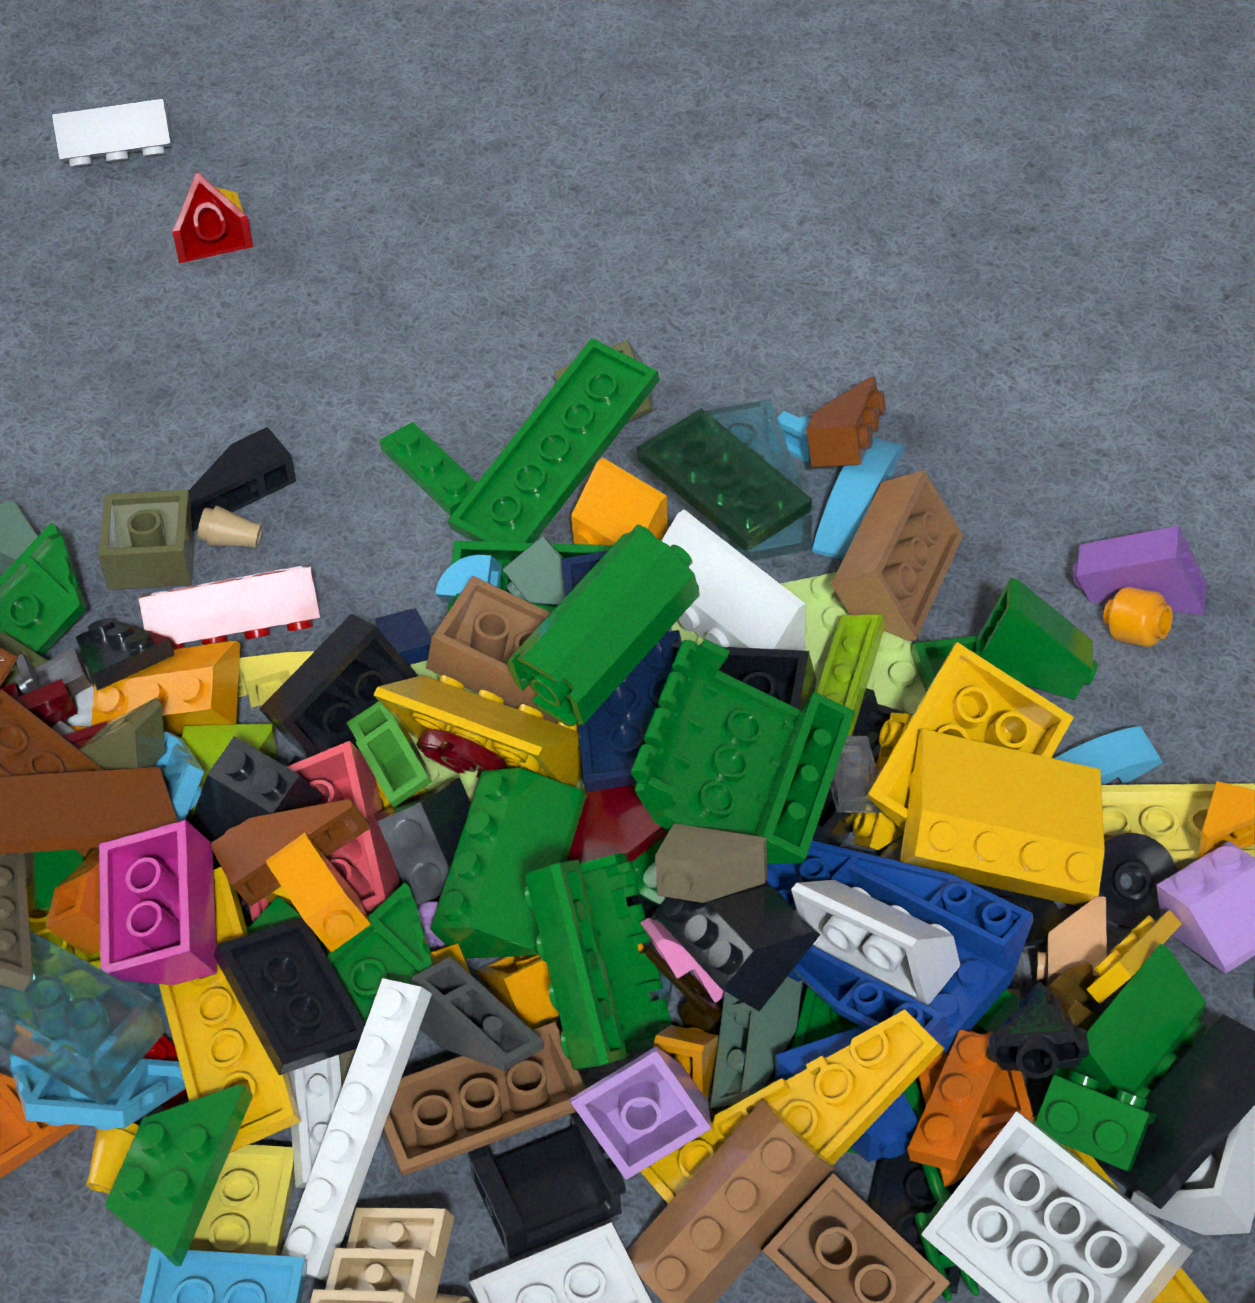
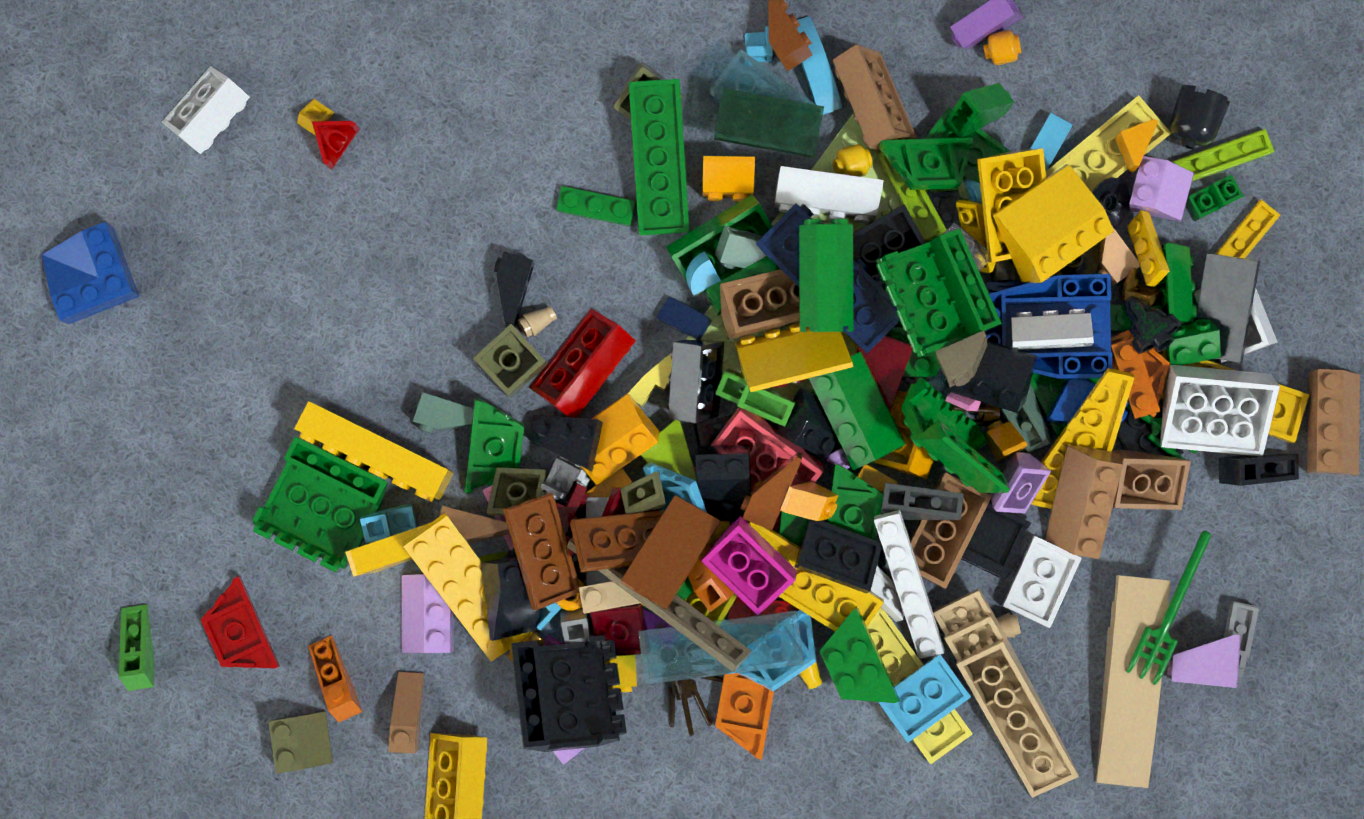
camera: 45 degrees left, 35 degrees up
none -> yellow head [833,144,872,177]
none -> green wing [879,138,973,190]

